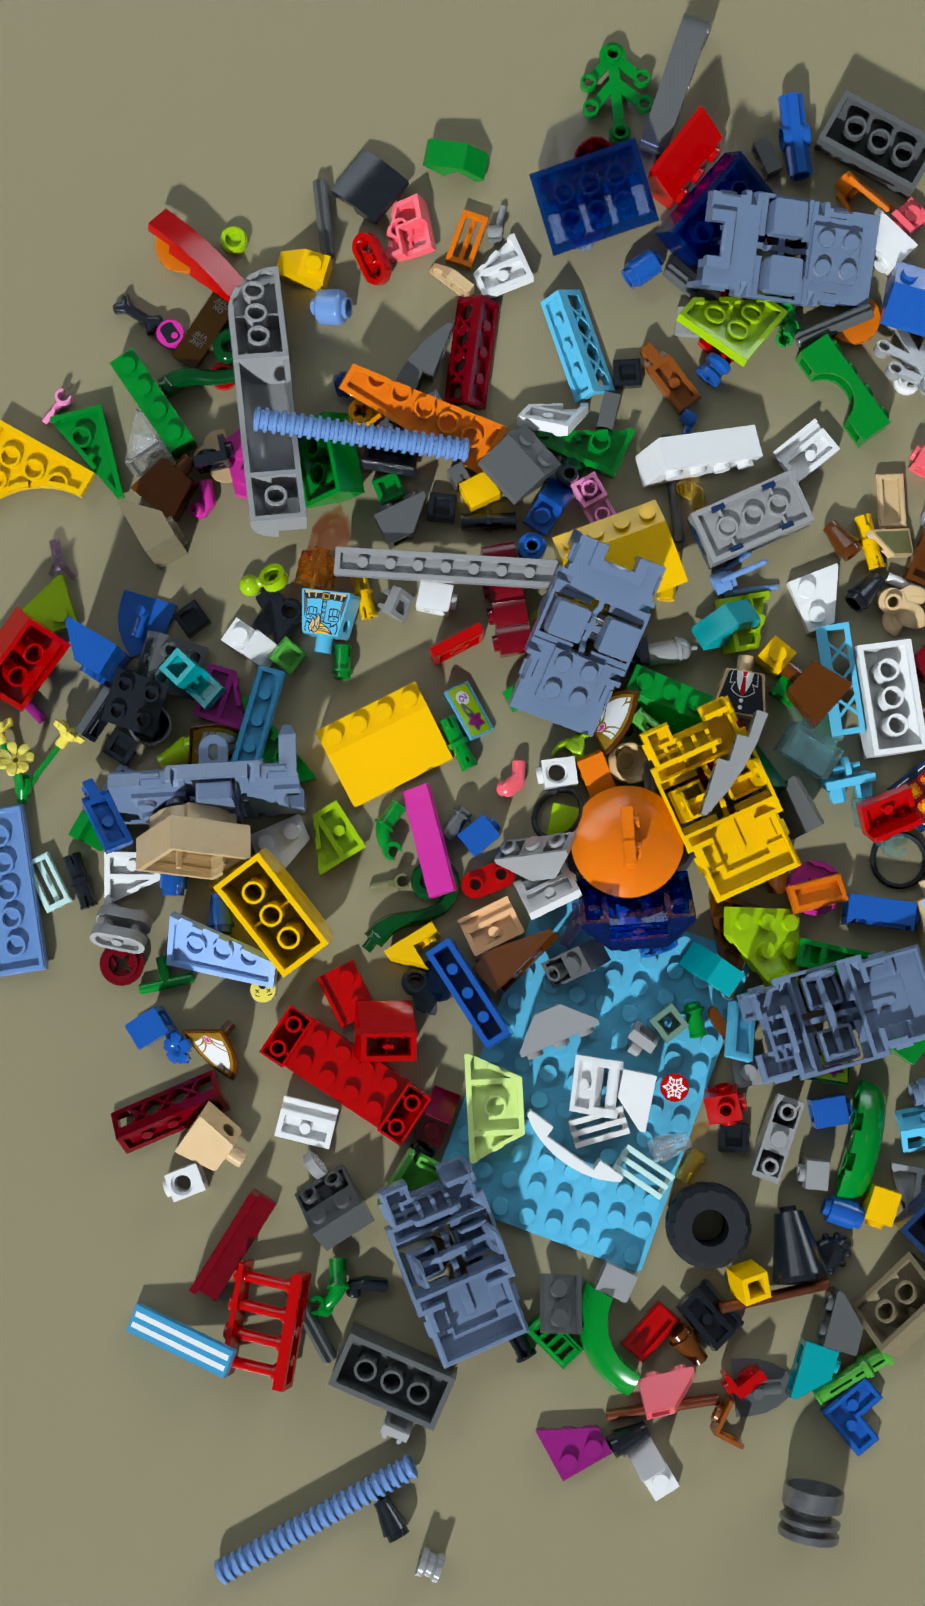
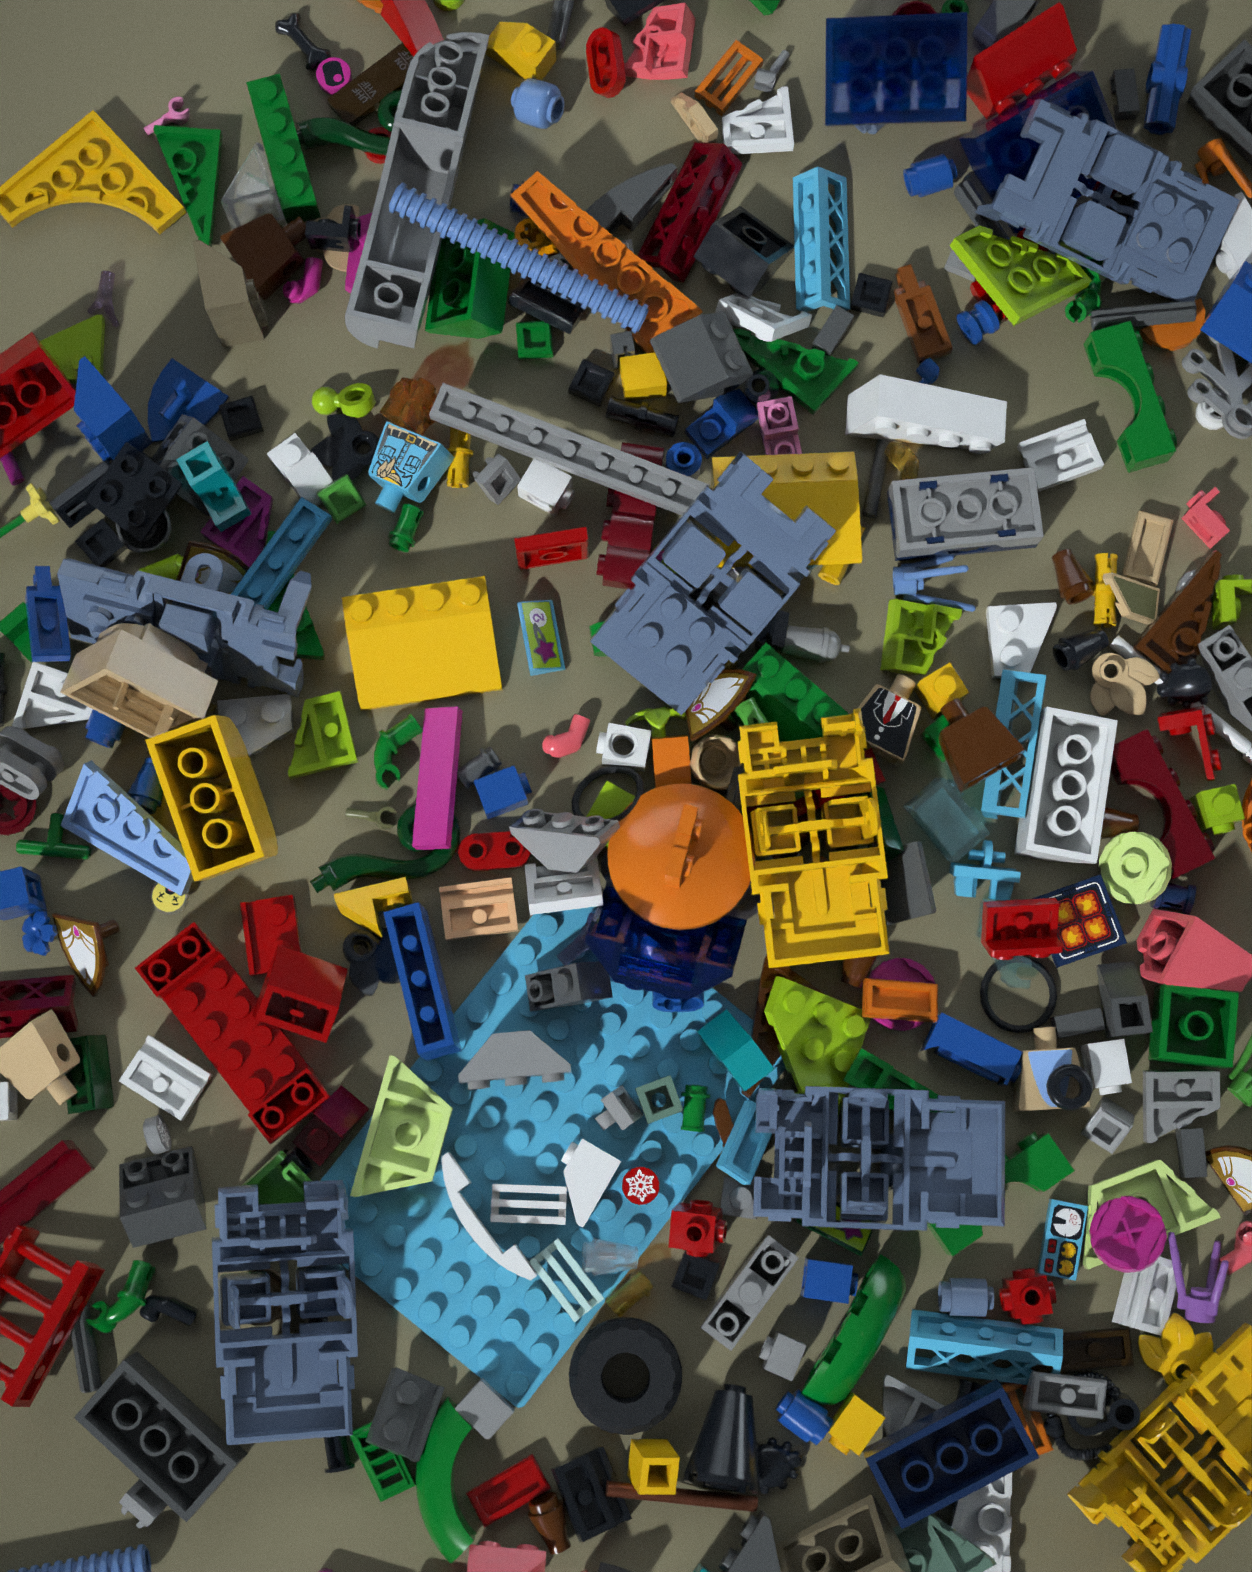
camera: 15 degrees right, 5 degrees down
dark grey slope [374,491,427,550] -> none
green pin [439,714,478,772] -> none
reddish brown slope [473,929,560,995] -> none
white plate [569,1055,624,1119] -> none
teal slope [691,599,761,650] -> none
light grey slope [698,710,768,816] -> none
none -> dark green slope [66,1034,114,1114]
none -> black slope [694,206,795,298]

